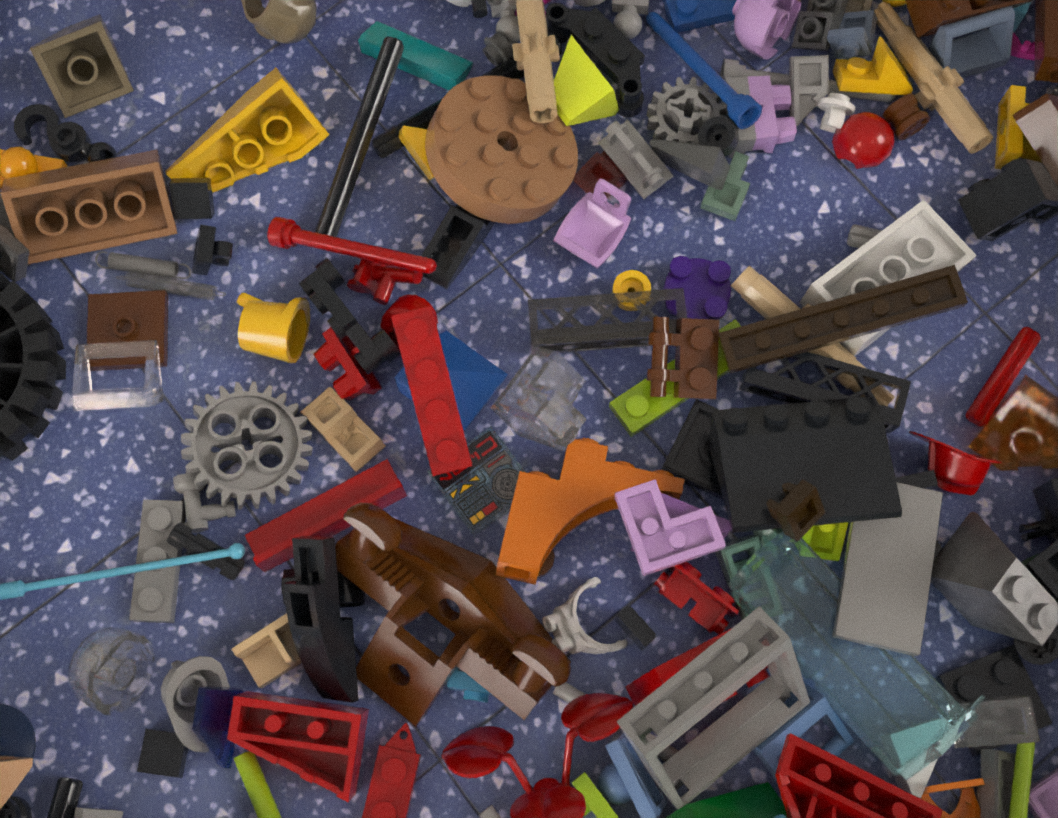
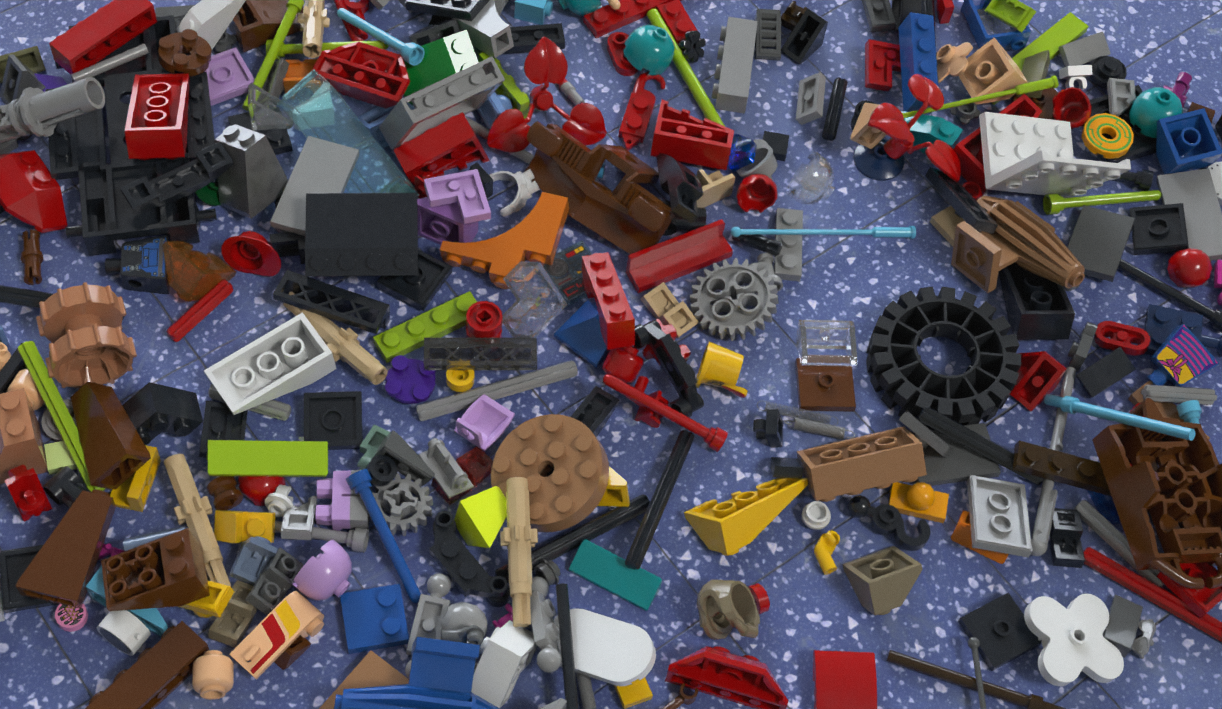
camera: 175 degrees right, 15 degrees down
reddish brown plate [647,317,720,399] -> none
dark brown plate [718,265,968,374] -> none
dark brown tile [766,480,826,542] -> none
none -> black plate [199,401,248,458]
none -> lime panel [207,440,328,477]
none -> black plate [304,391,363,450]
none -> light grey axle [416,360,578,421]
none -> red wheel [466,301,502,352]
none -> red hair [737,173,778,213]
none -> red tile [748,583,770,614]
none -> white plate [802,501,831,530]
none -> yellow arm [814,530,840,575]

